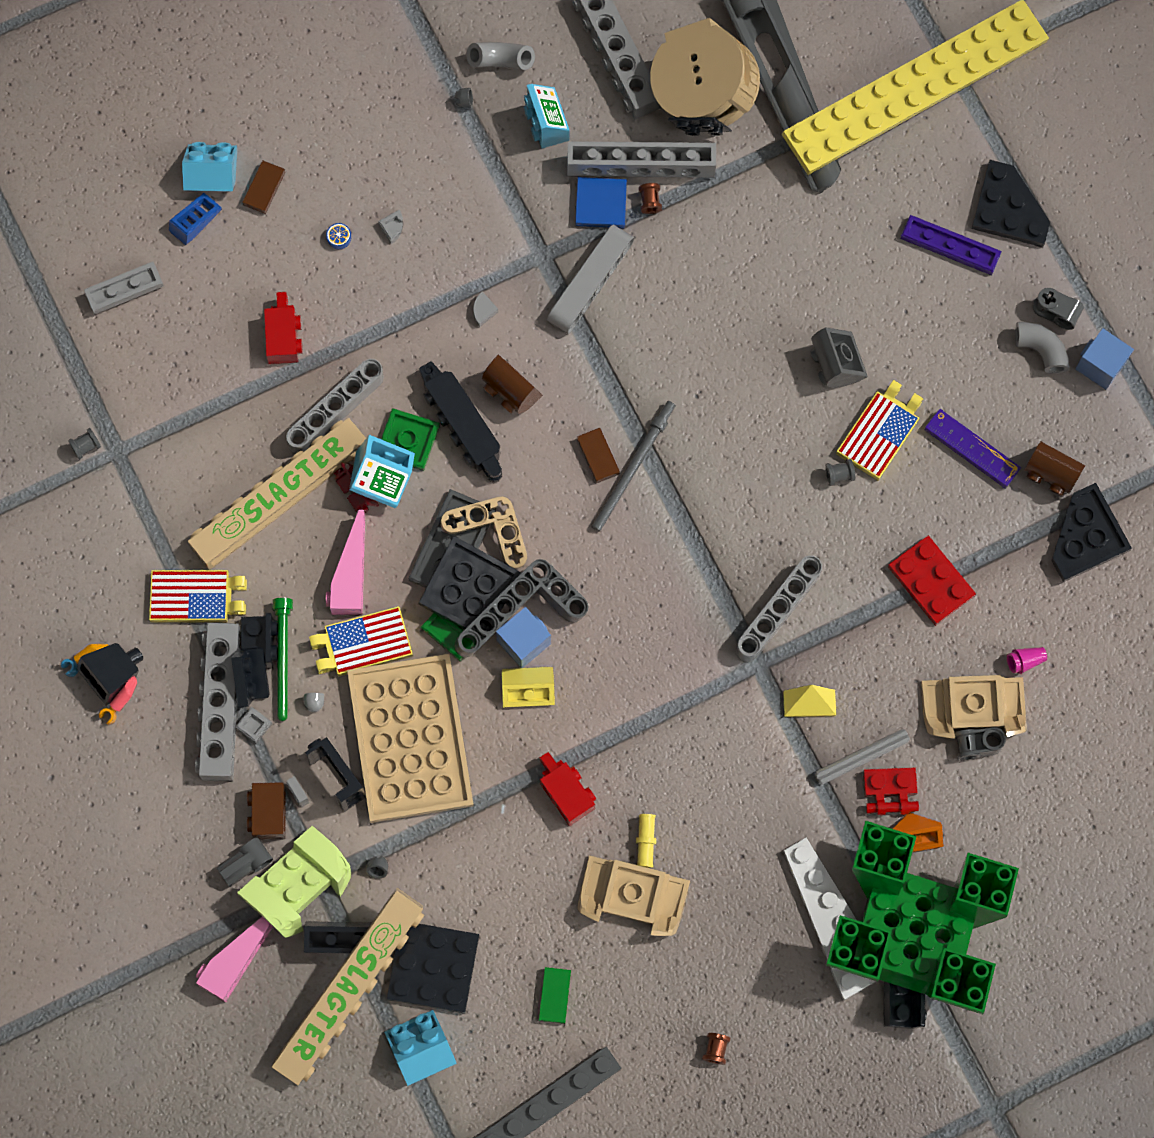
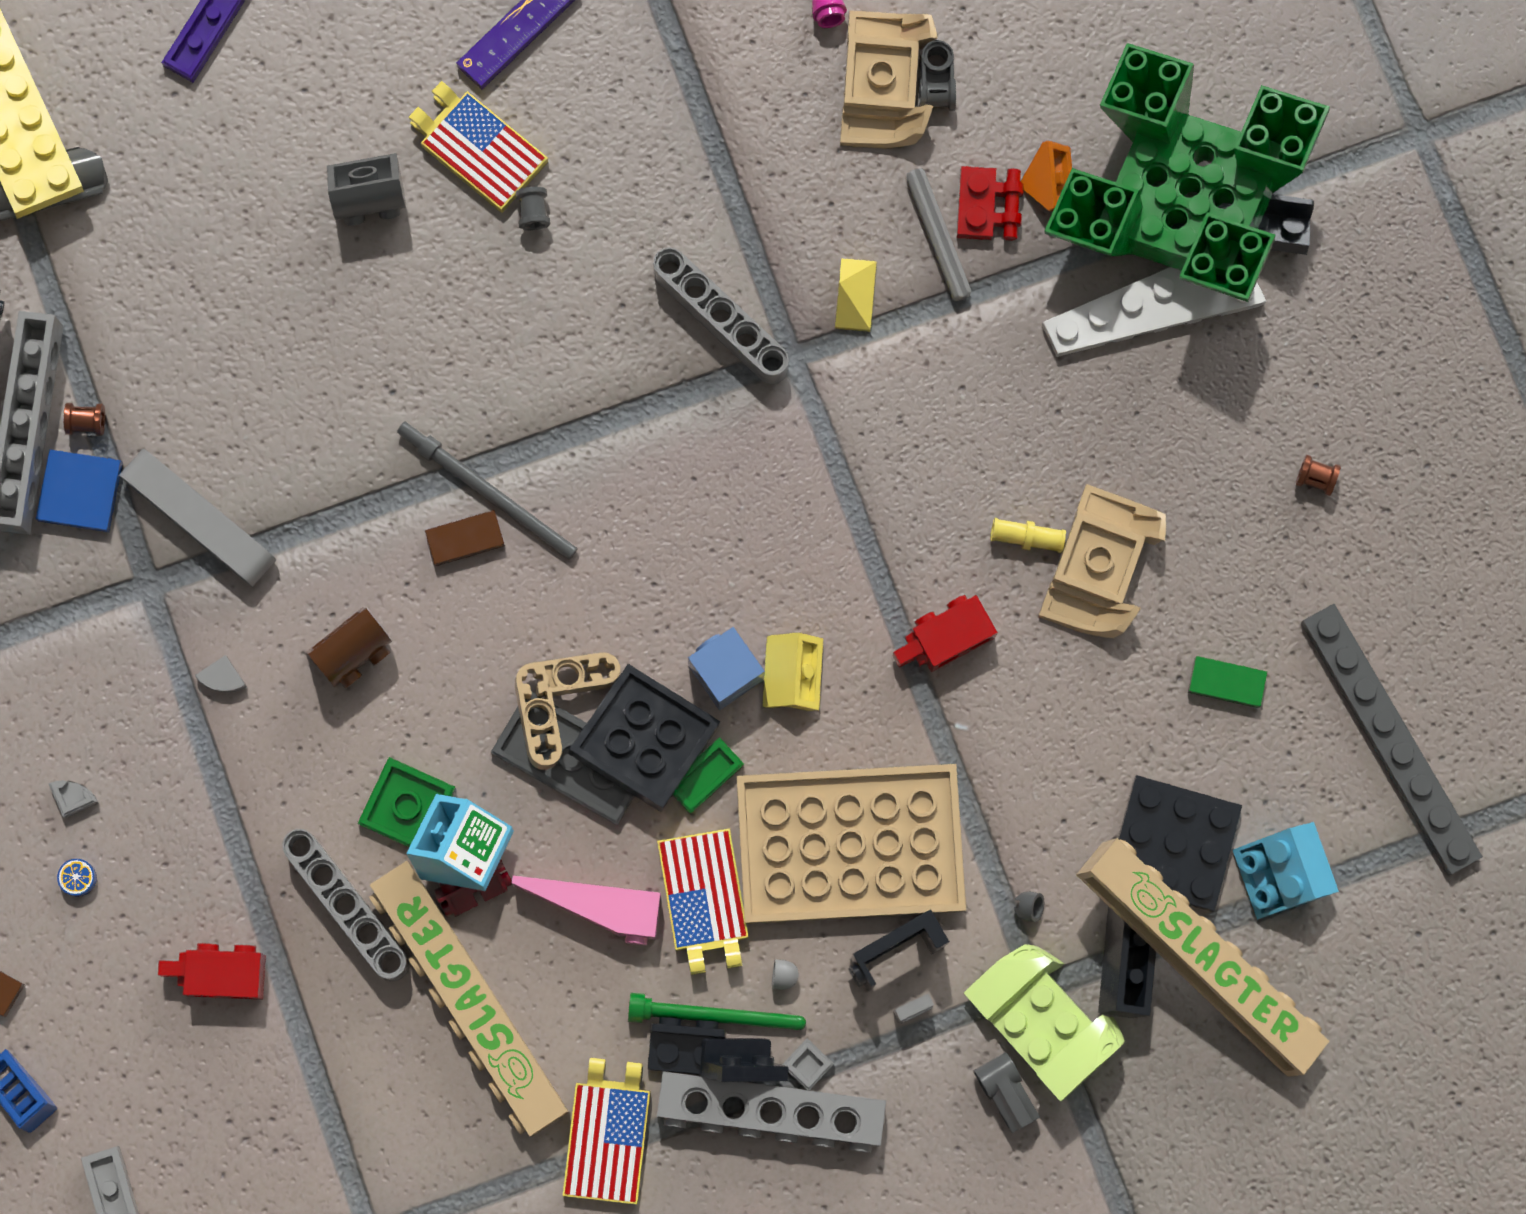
camera: 85 degrees left, 5 degrees up
bright pink slope [196,917,273,1002] -> none
reddish brown brick [247,782,286,839] -> none
black hinge [419,361,502,483] -> none
dark grey beam [454,559,589,657] -> none
red plate [888,535,976,626] -> none

